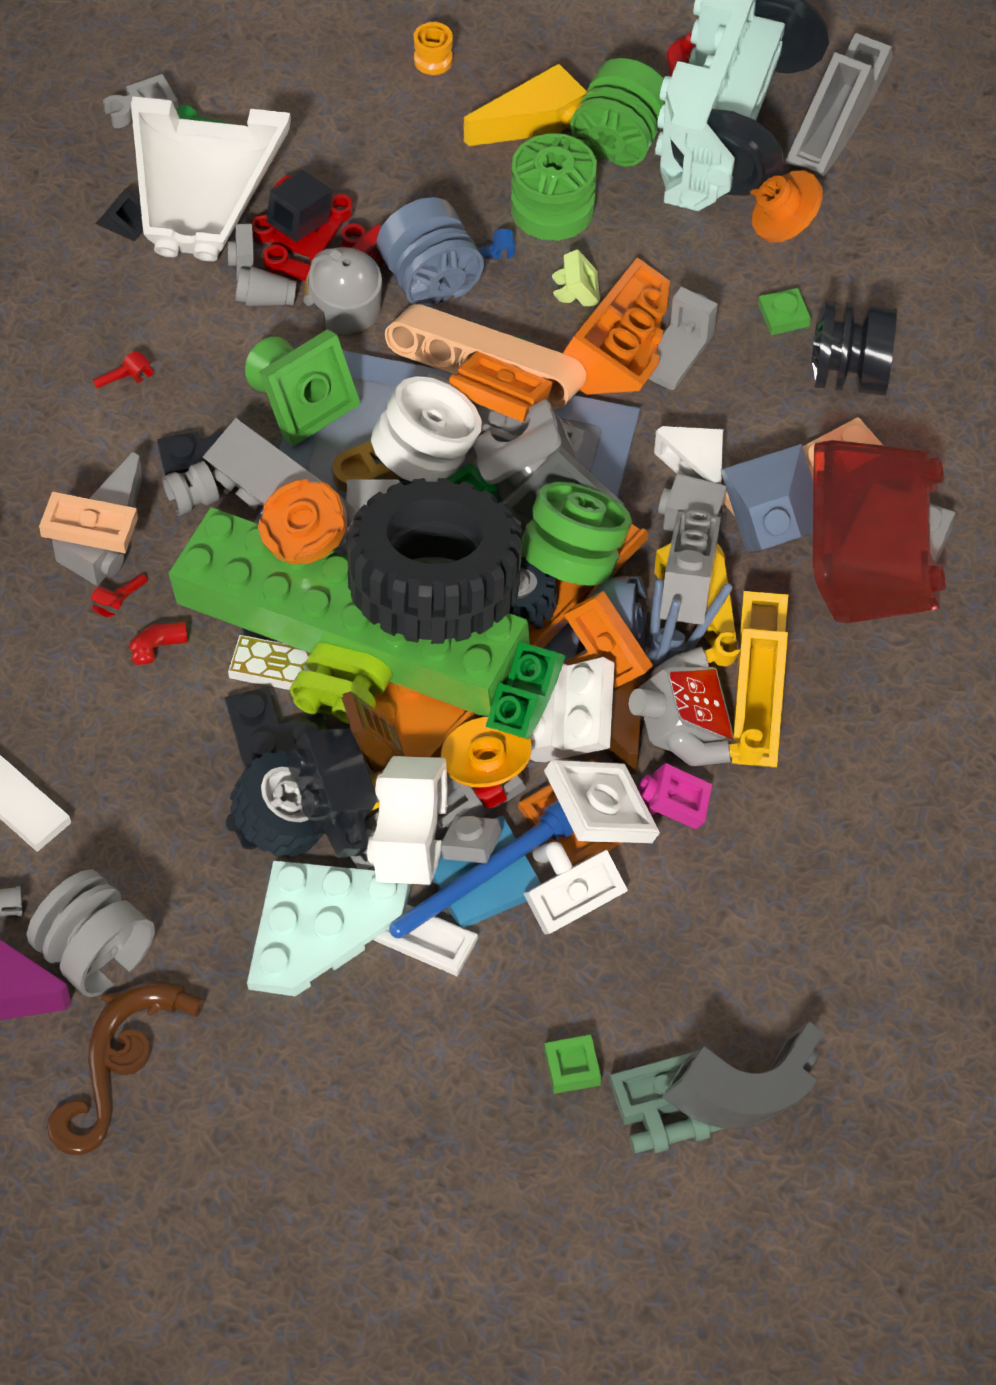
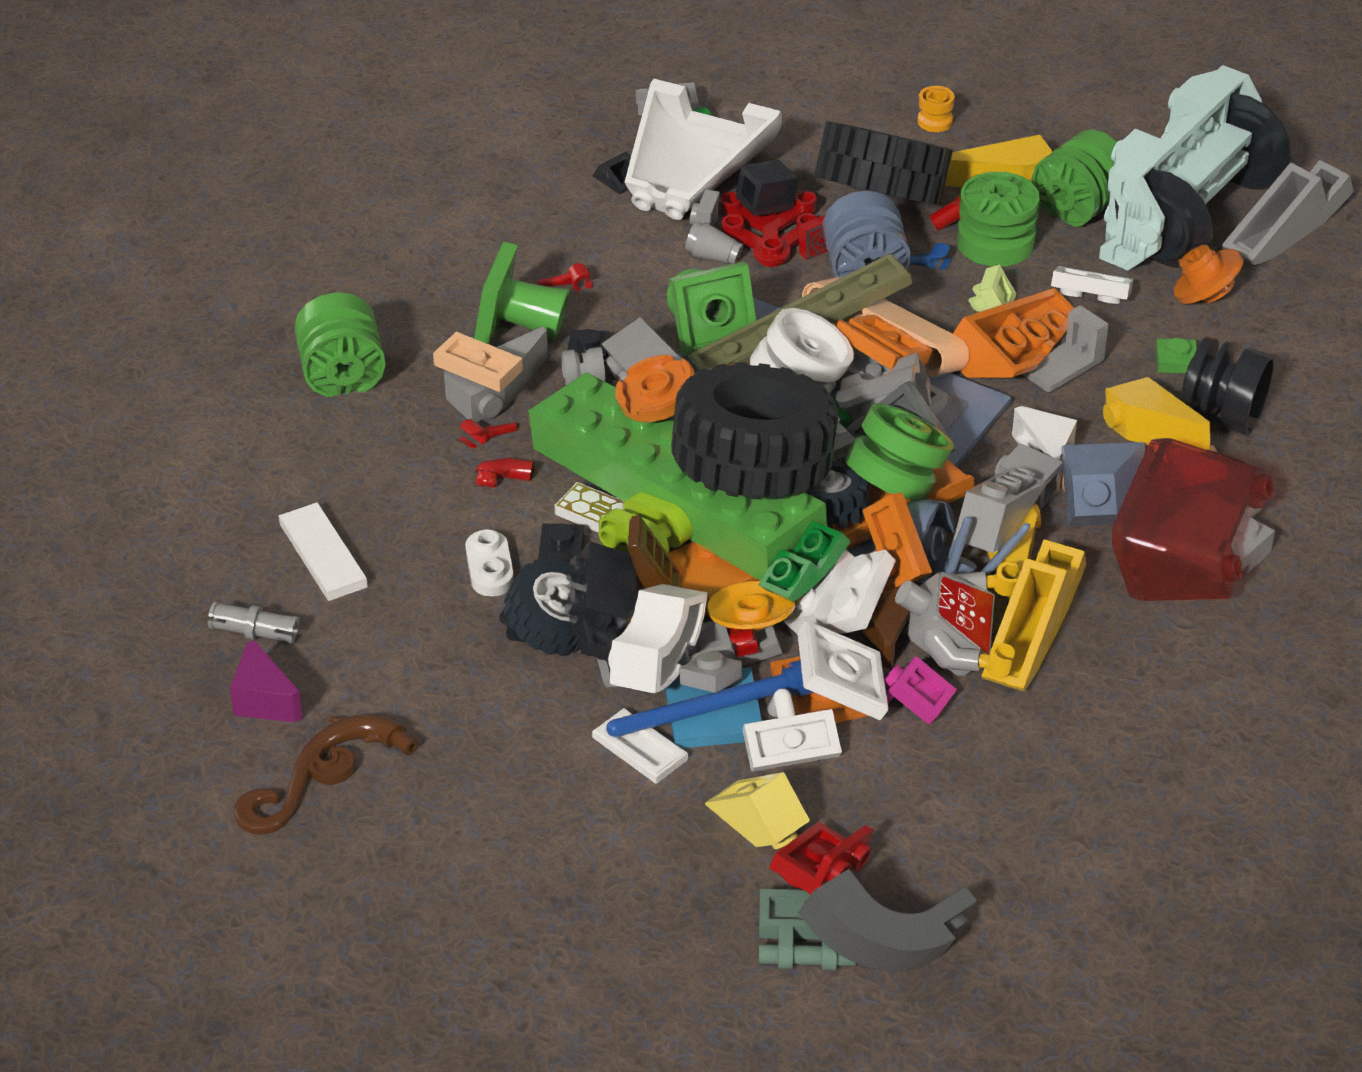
camera: 20 degrees right, 15 degrees down
light grey wheel [26,869,155,997] -> none
light aqua plate [247,861,411,996] -> none
light grey helmet [303,247,382,335] -> none
bright green plate [544,1035,601,1094] -> none
none -> white plate [465,529,514,596]
none -> bright green plant [474,241,570,344]
none -> olive tile [687,253,912,373]
none -> light yellow slope [705,772,810,849]
none -> red bracket [769,822,874,895]
none -> black tyre [814,121,953,205]
none -> red arm [929,196,961,231]
none -> white plate [1051,266,1134,304]
none -> yellow slope [1103,377,1211,461]

